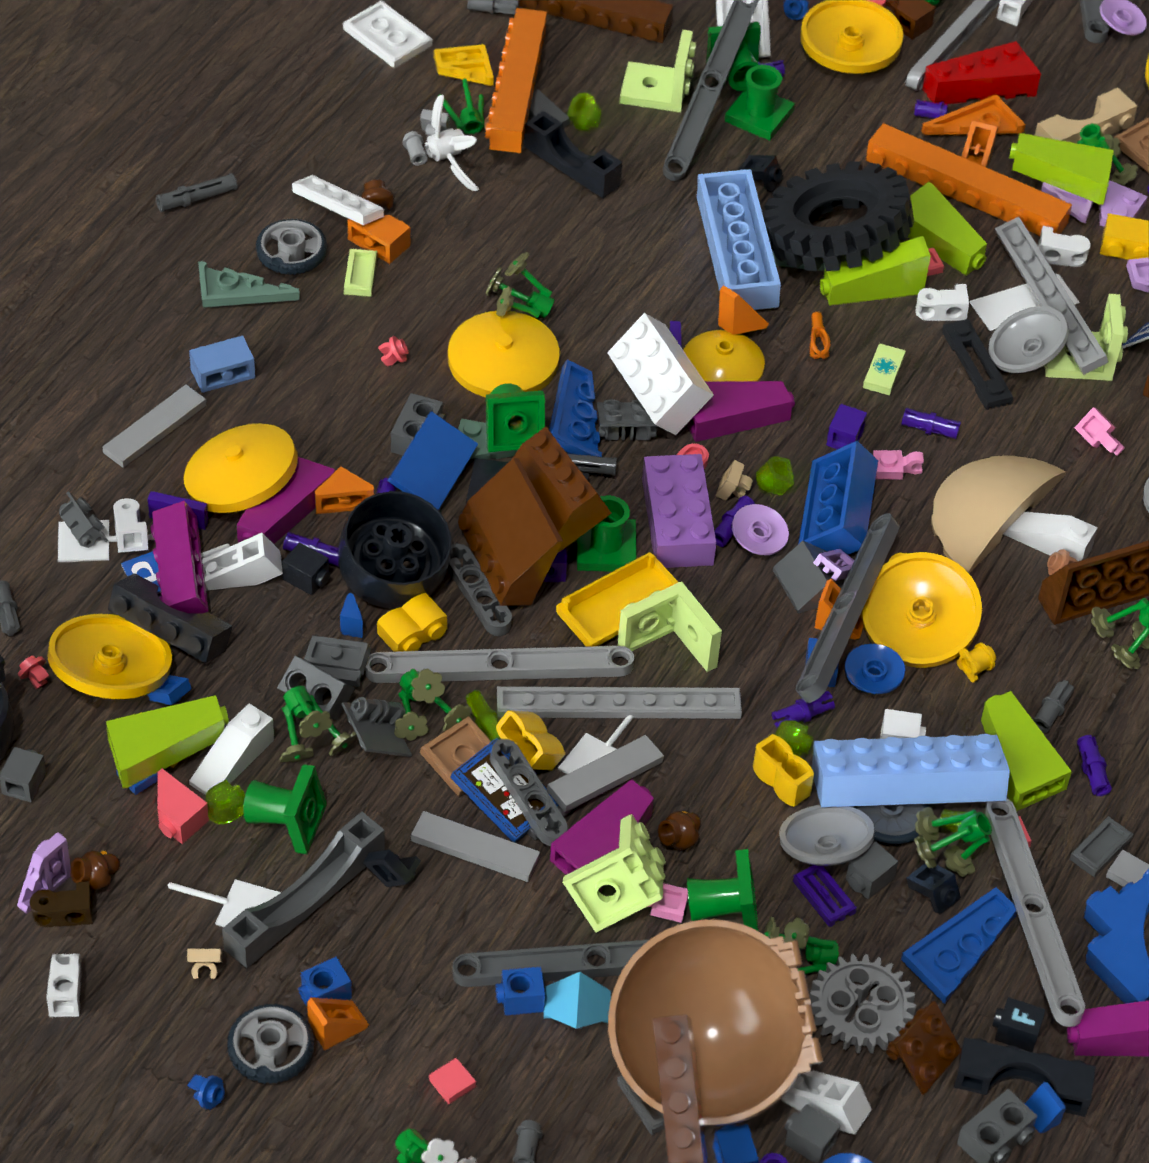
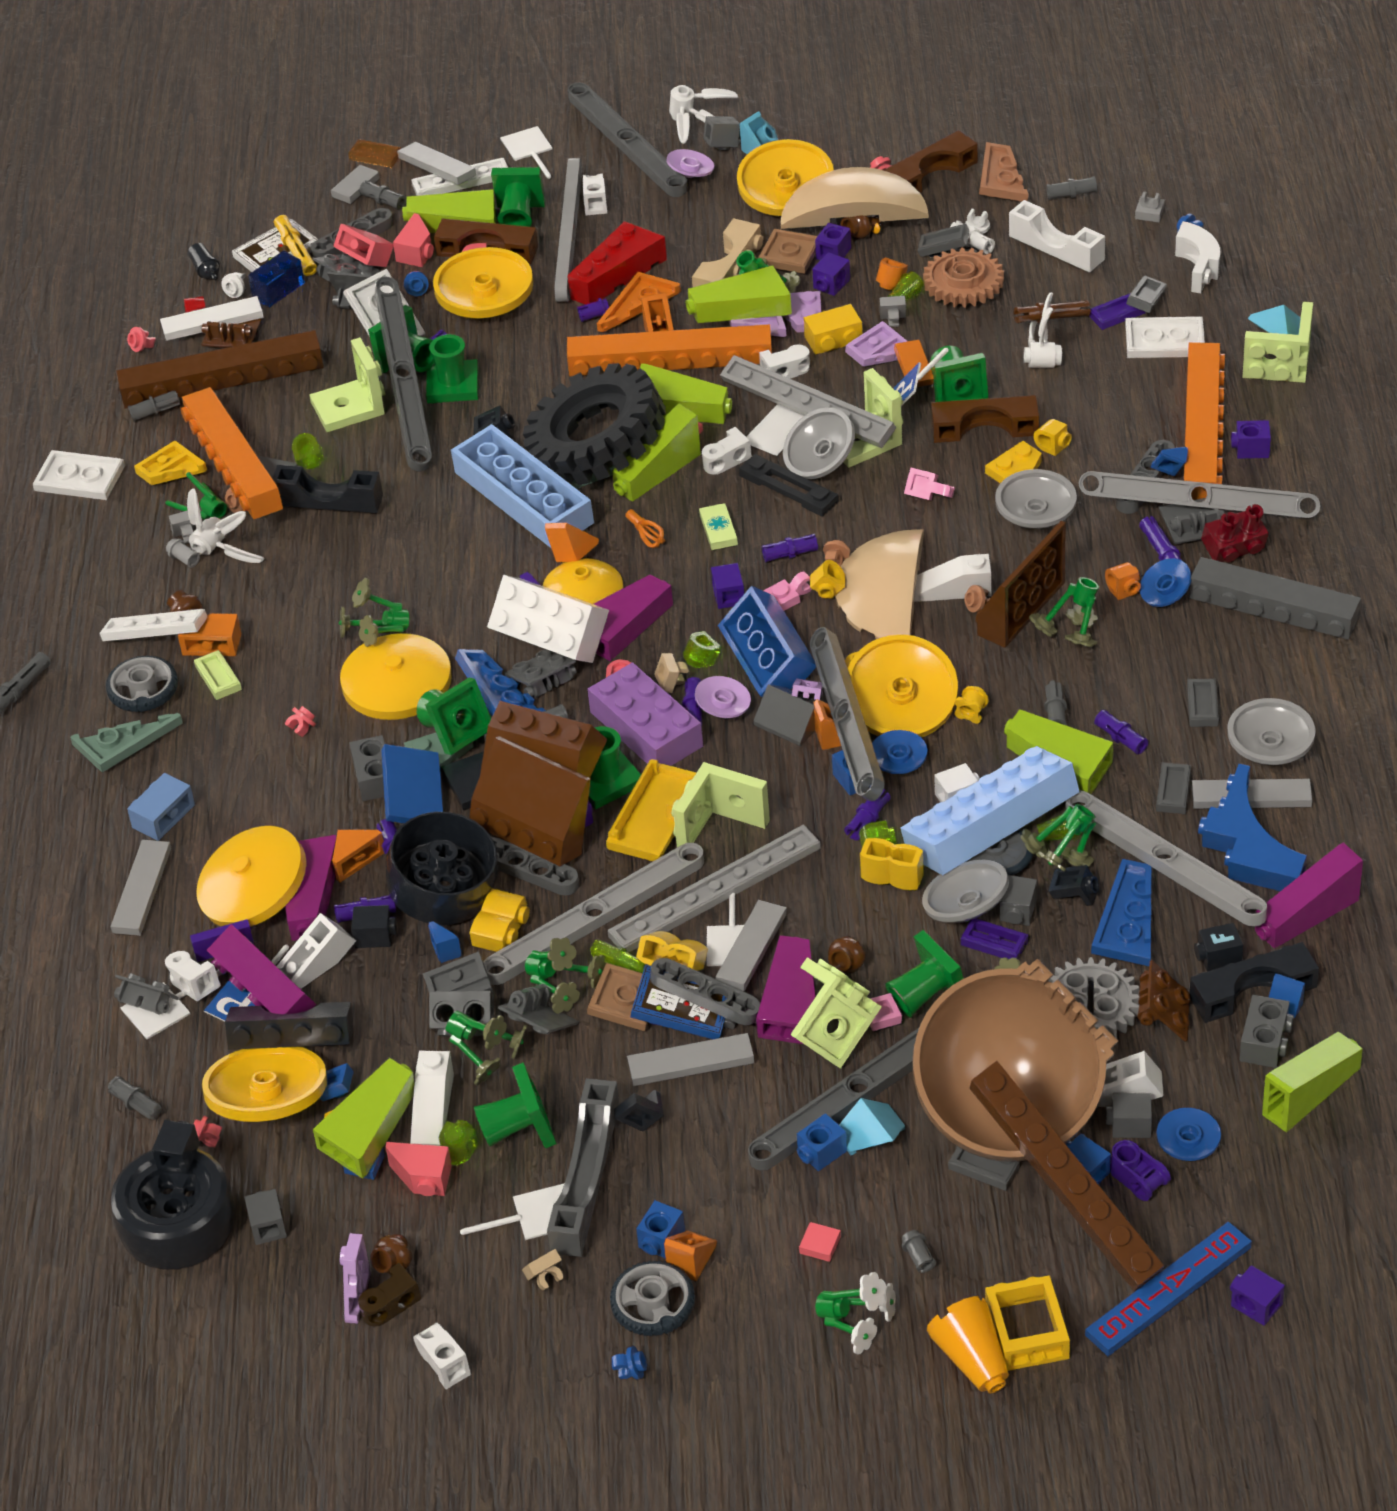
camera: 25 degrees left, 5 degrees down
none -> yellow plate [810,560,845,599]
none -> nougat plate [823,540,850,567]

